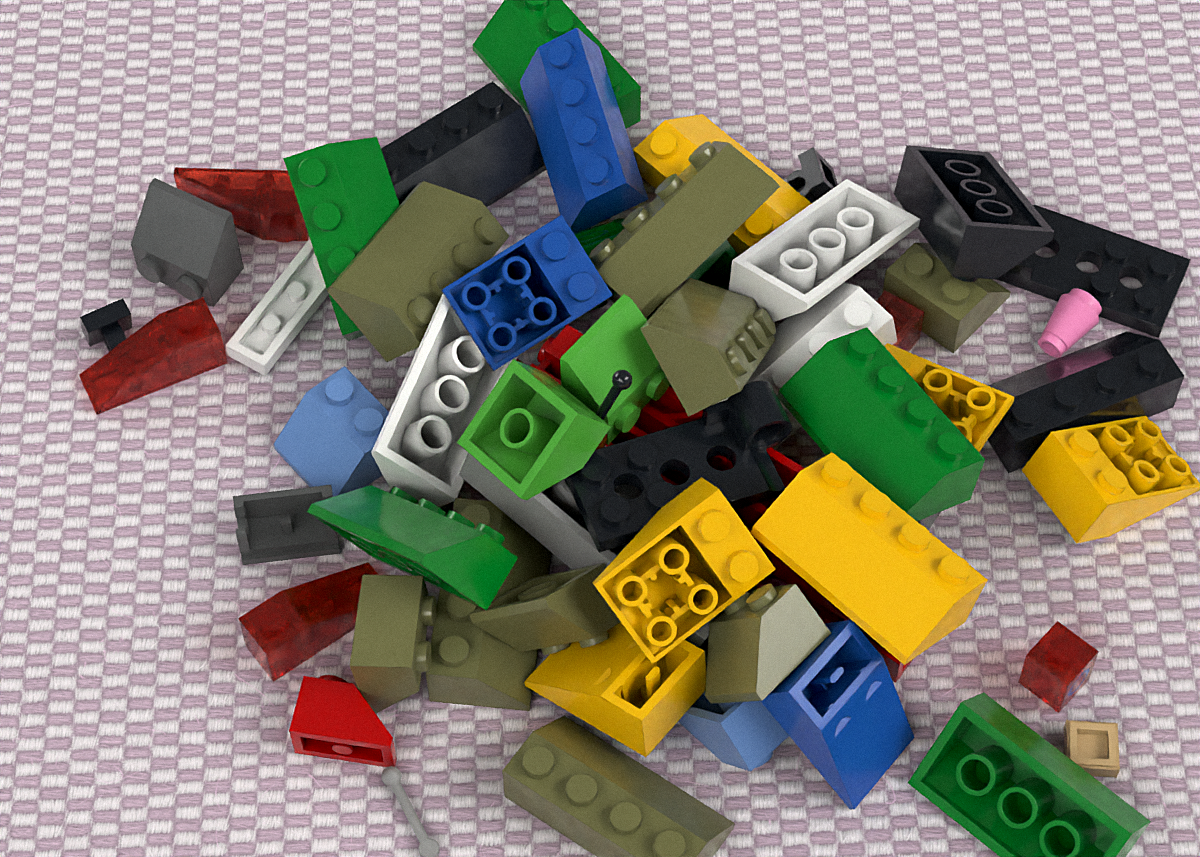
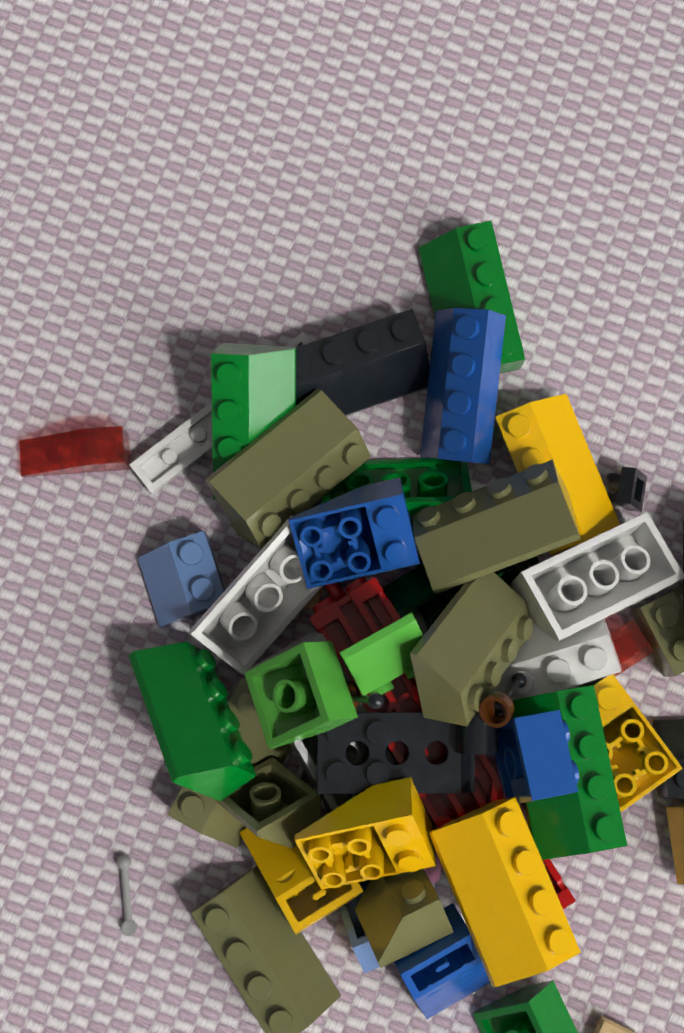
camera: 20 degrees right, 25 degrees up
black tile [80,298,132,359] -> none
dark grey slope [131,178,244,307] -> none
clear red slope [173,167,309,243] -> none
dark grey hinge [233,485,340,565] -> none
clear red slope [238,562,378,682] -> none
red slope [289,675,397,767] -> none
olive slope [350,575,437,713] -> none
clear red brick [1018,621,1099,713] -> none
none -> reddish brown hinge [479,673,527,728]
none -> blue slope [494,710,579,804]

